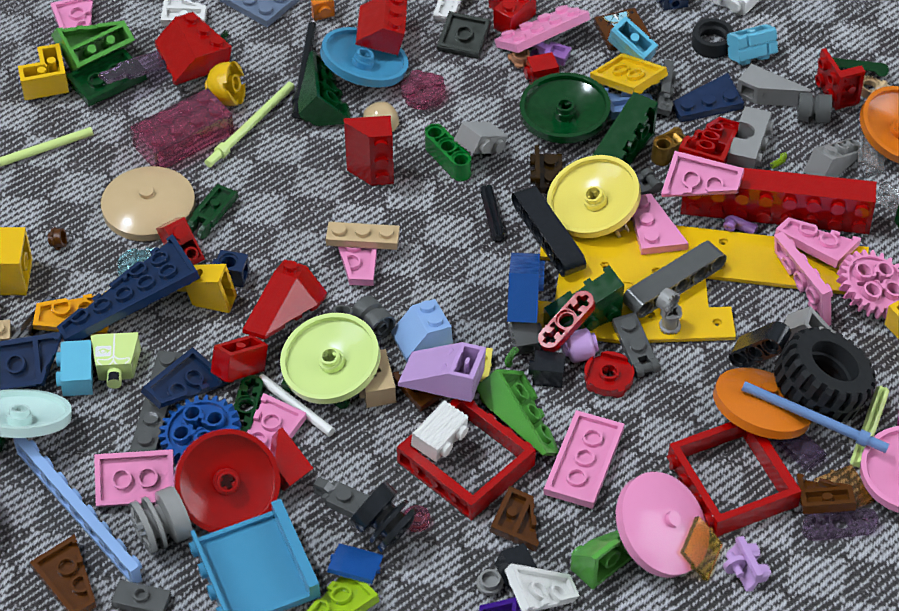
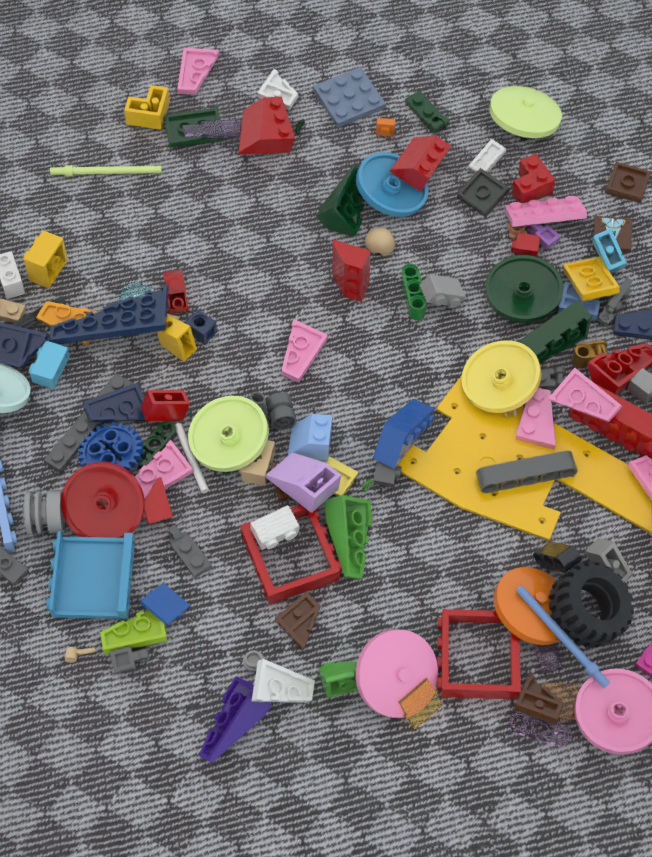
camera: 25 degrees right, 10 degrees up
reddish brown plate [47,227,67,250] -> none
bright green wedge [51,21,135,72] -> none
yellowish green torso [91,332,141,389] -> none
bright pink plate [94,449,174,508] -> none
tan dish [101,166,195,241] -> none
clear pink brick [130,88,234,168] -> none
dark green hinge [187,184,238,240] -> none
yellowish green bar [204,81,295,168] -> none
yellow cylinder [205,61,246,106] -> none
red wedge [242,259,327,340] -> none
black bar [292,22,317,119] -> none
tan plate [326,222,400,250] -> none
black wheel [348,481,419,552] -> none
clear pink plate [401,70,446,110] -> none
clear pink tile [404,505,430,532] -> none
black axle [480,185,505,242] -> none
black brick [494,543,538,591] -> none
black beam [511,185,586,277] -> none
black brick [528,350,566,388] -> none
dark brown bracket [530,145,563,194] -> none
beam [538,291,595,352] -> none
dark green wedge [543,265,624,337] -> none
bright pink plate [544,410,625,509] -> none
lavender head [561,328,599,363] -> none
red plate [584,351,635,398] -> none
dark grey plate [612,312,661,379] -> none
light grey connector [656,287,683,335] -> none
medium lavender arm [723,215,758,234] -> none
lavender hips [723,536,771,592] -> none
bright pink wing [774,231,833,326] -> none
yellowish green axle [850,386,889,468] -> none

